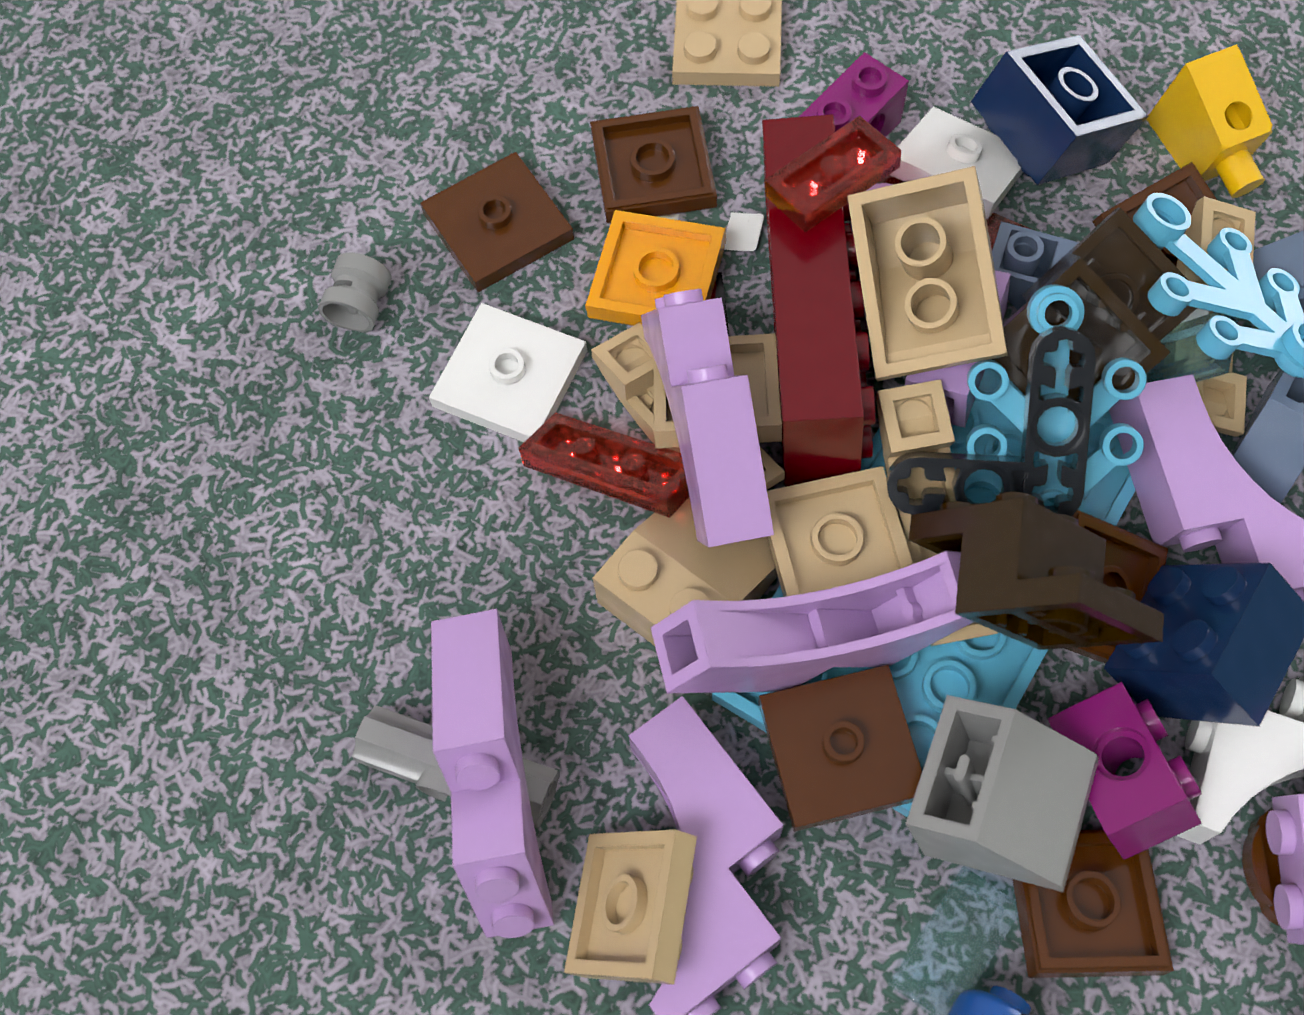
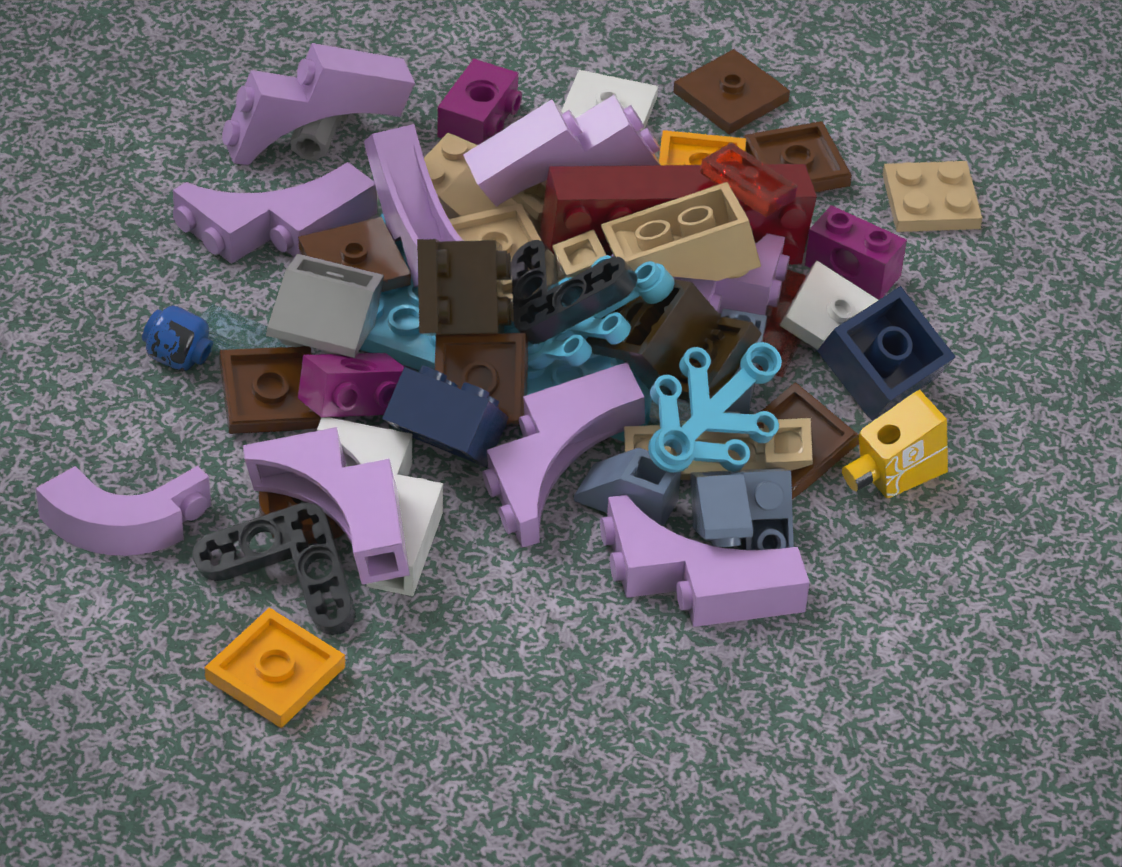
camera: 75 degrees right, 20 degrees down
light grey wheel [318,252,392,333] -> none
tan plate [564,830,697,985] -> none
none -> magenta brick [437,58,522,145]

